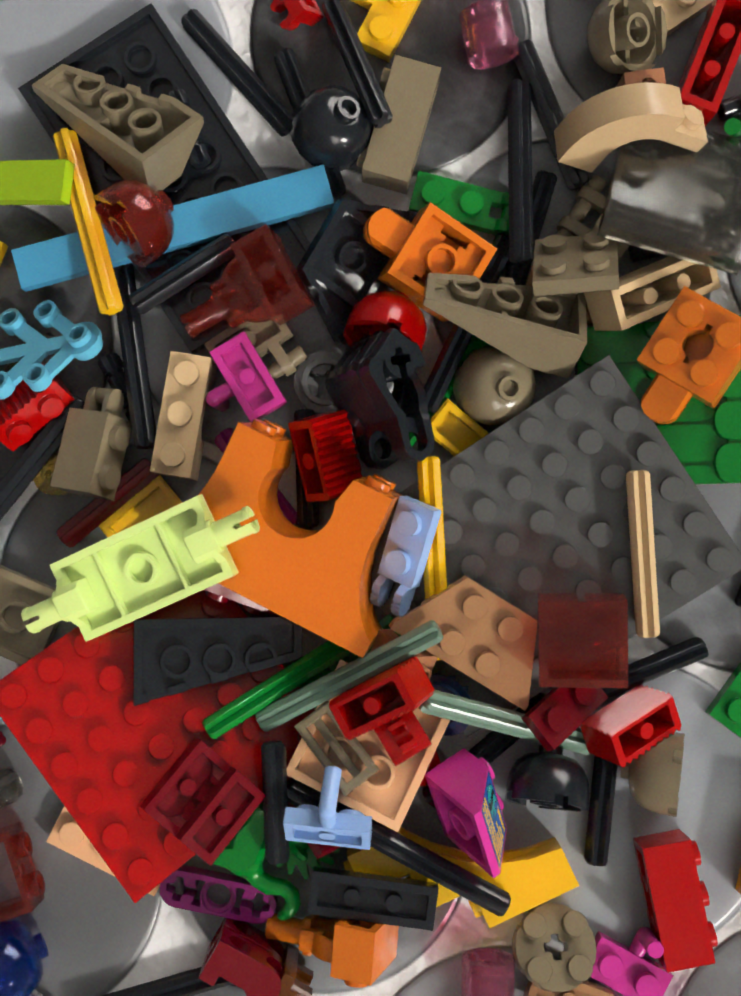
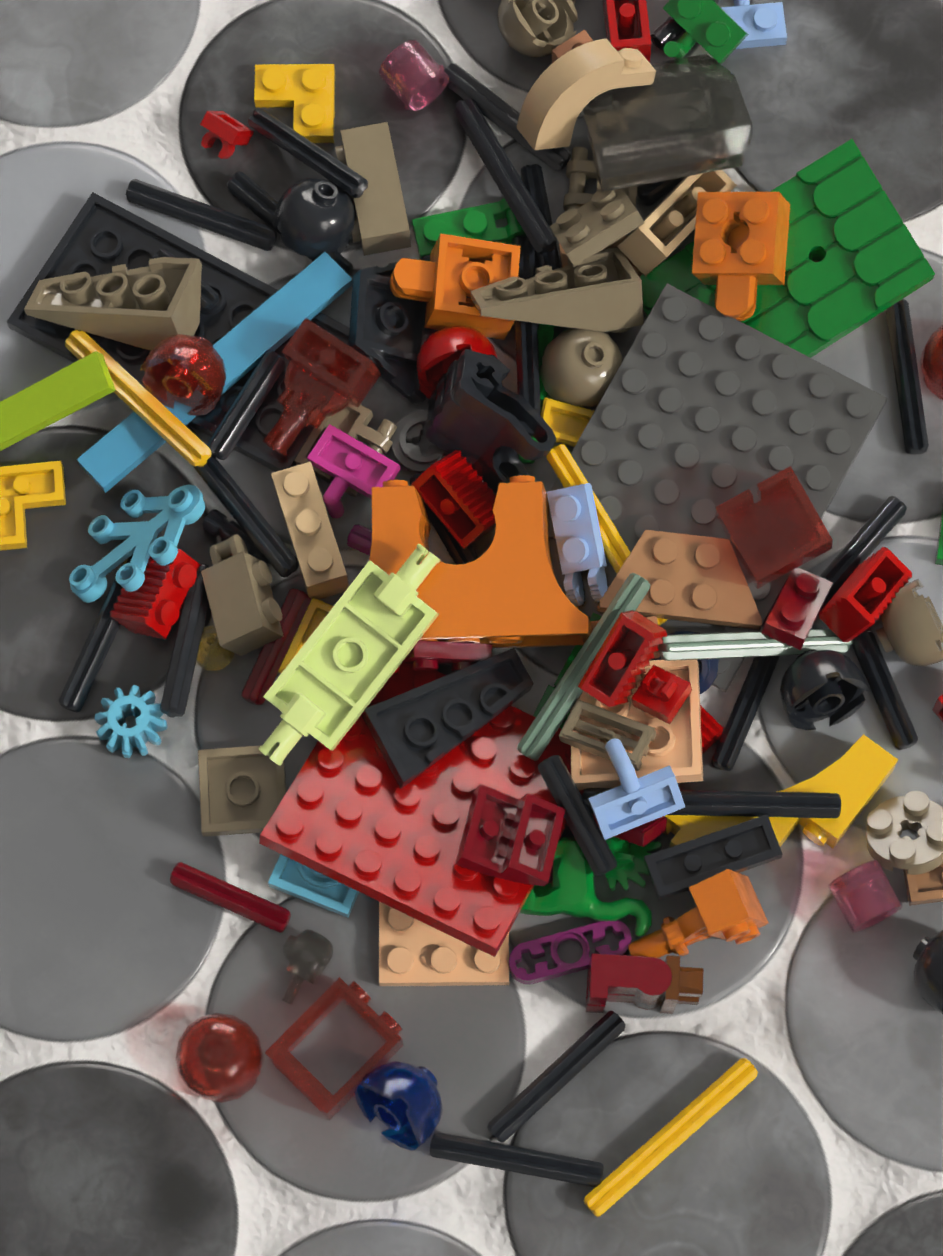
camera: 20 degrees left, 15 degrees down
green axle [202,641,350,739] -> none
dark pink slope [425,748,507,878] -> none
tan axle [626,470,660,638] -> none

